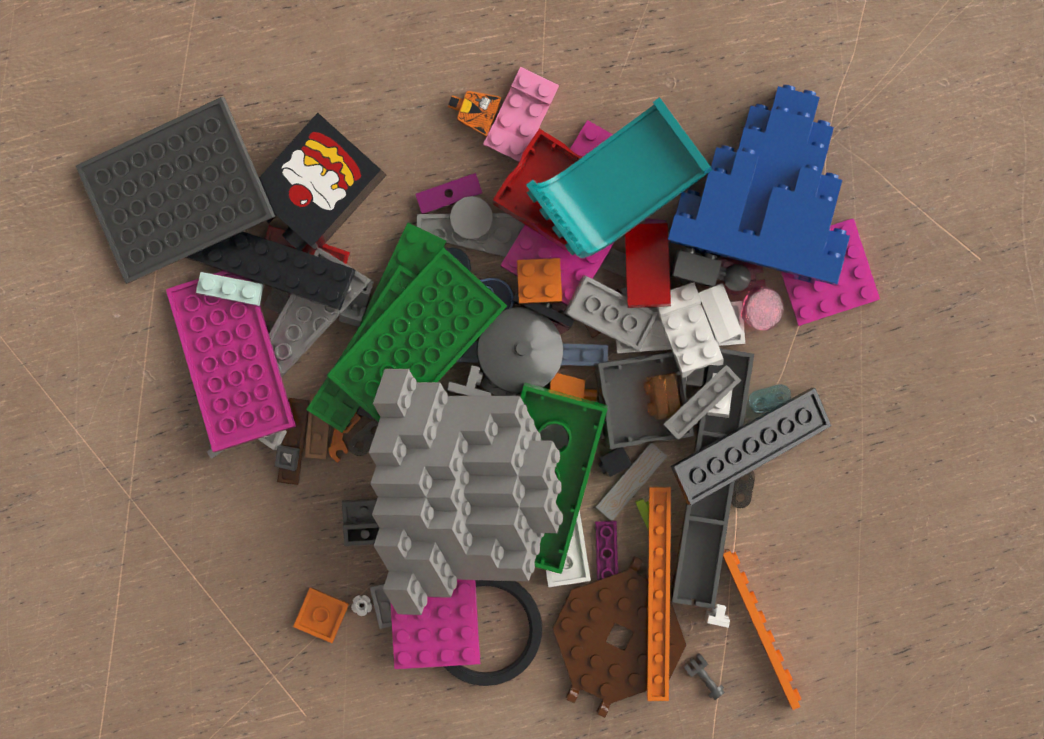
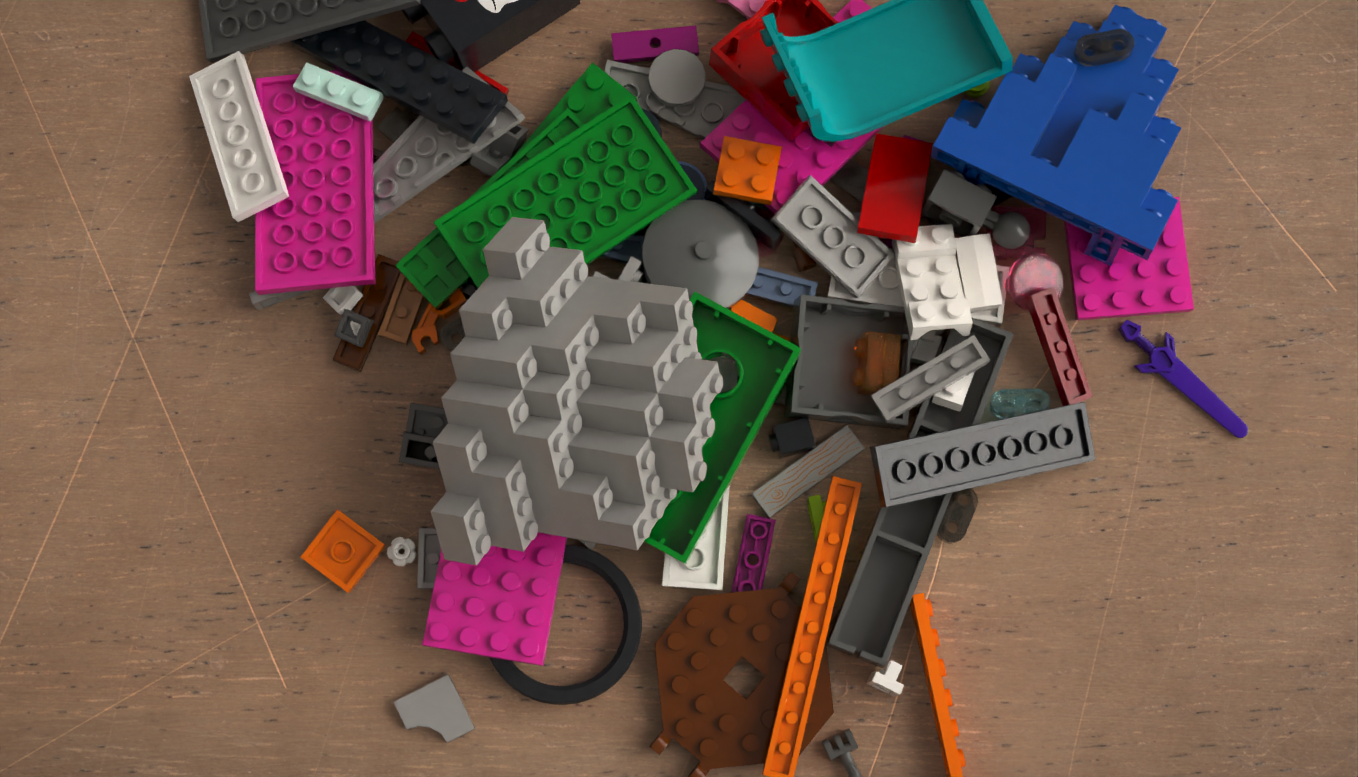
camera: 10 degrees right, 10 degrees down
none -> white plate [189,51,289,222]
none -> light grey tile [394,674,476,743]
none -> dark red plate [1024,286,1093,406]
none -> clear smoke plate [1074,29,1135,67]
none -> dark purple sword [1118,320,1248,438]

